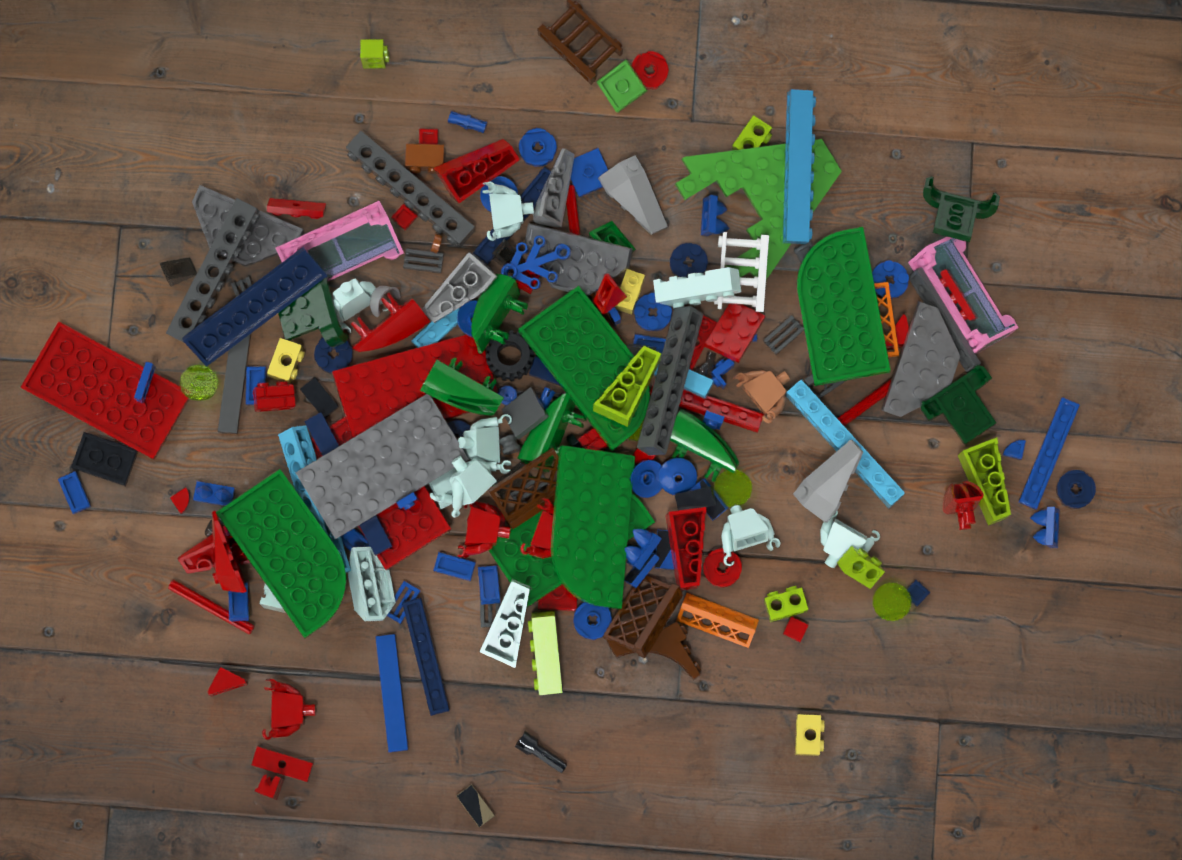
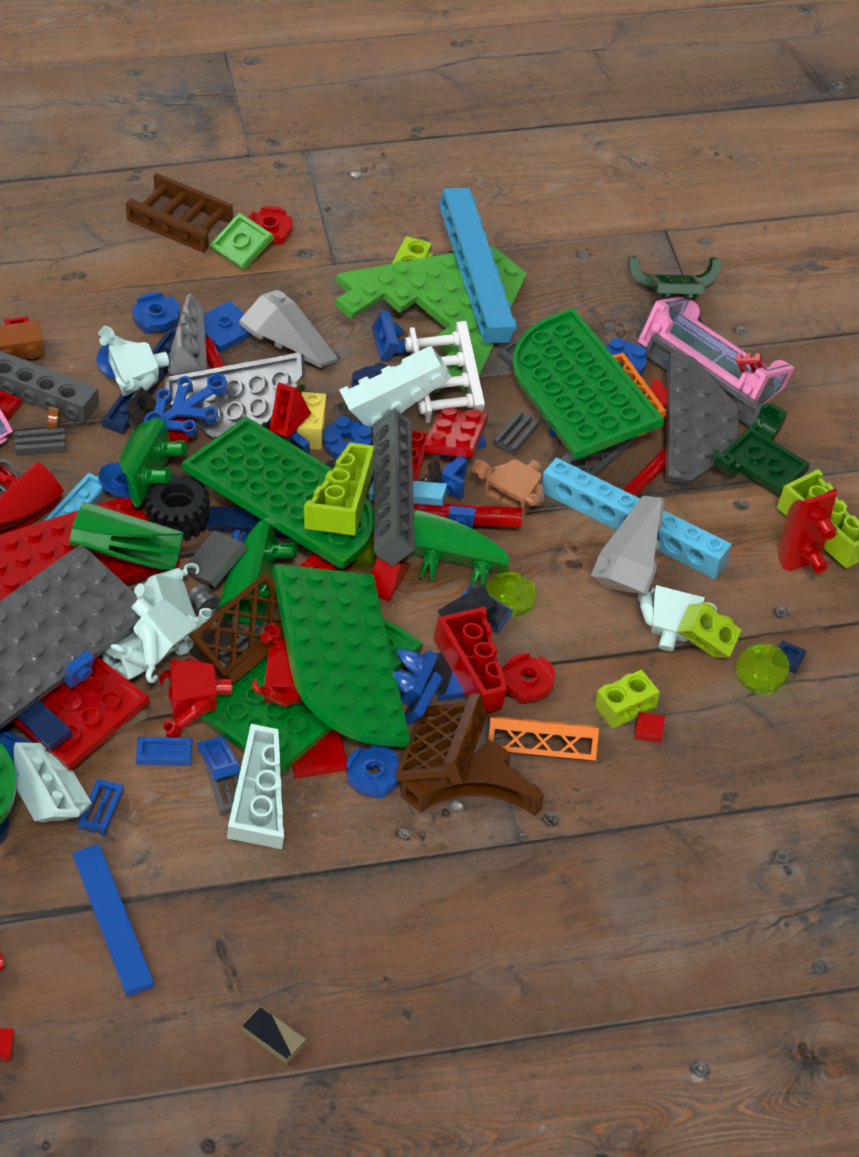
camera: 20 degrees left, 30 degrees down
dark blue tile [402,598,449,716] -> none
light grey wedge [422,252,497,323] -> none
red wedge [433,139,520,203] -> none
blue pin [448,111,487,133] -> none
blue tile [497,385,517,405] -> none
black piece [515,731,567,773] -> none
wedge [528,611,562,695] -> none
blue dish [630,460,662,498] -> none
blue dish [659,457,697,495] -> none
light aqua torso [721,505,780,566] -> none
light yellow brick [795,714,824,756] -> none
red tile [940,269,978,322] -> none
blue tile [1002,440,1026,460] -> none
none -> red tile [736,353,770,384]

